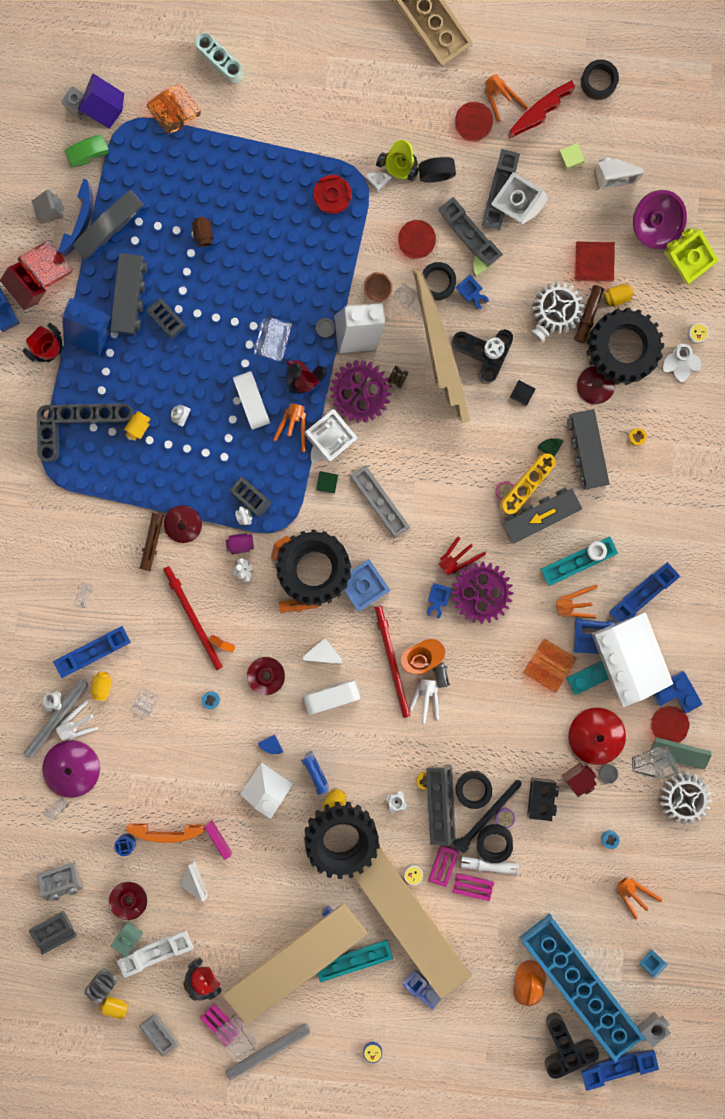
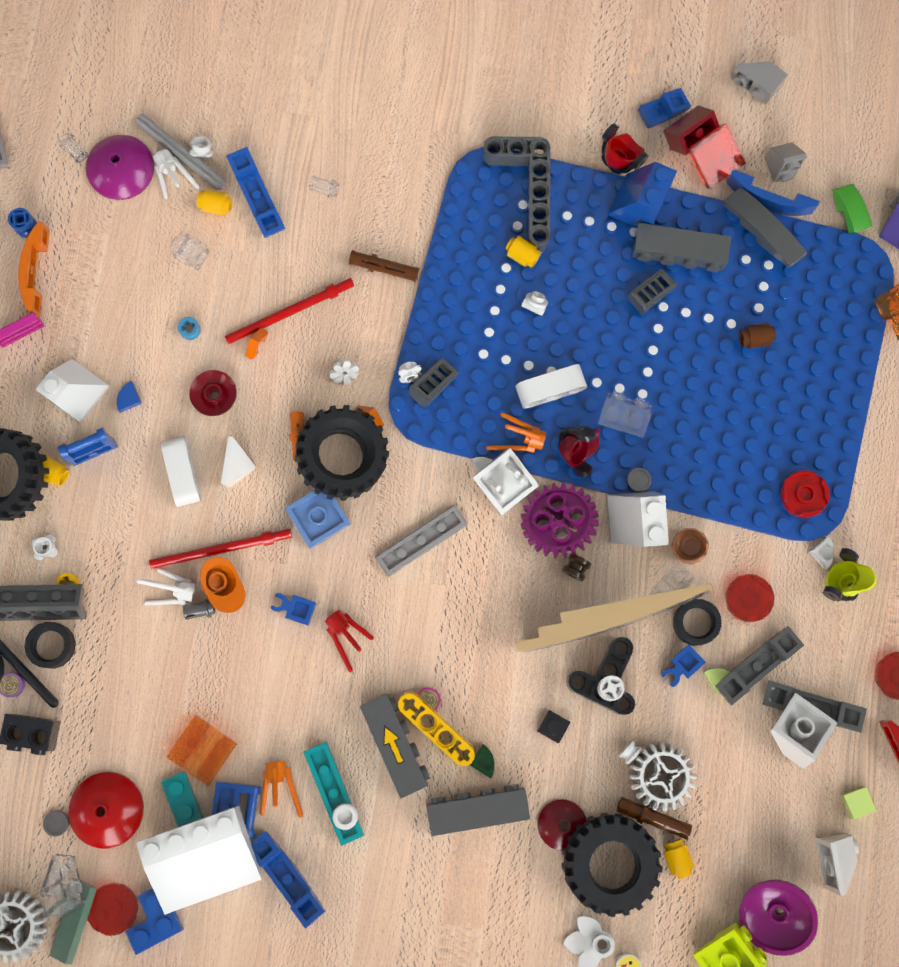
camera: 90 degrees right, 10 degrees down
dark red dish [164,505,202,543] -> none
magenta brick [226,533,254,554] -> none
dark green tile [316,471,338,494] -> none
black tyre [418,157,456,182] -> none
magenta gear [451,562,514,624] -> none
dark red brick [562,762,597,797] -> none
clear red tile [575,241,615,282] -> none
yellow bush [628,428,647,446] -> none

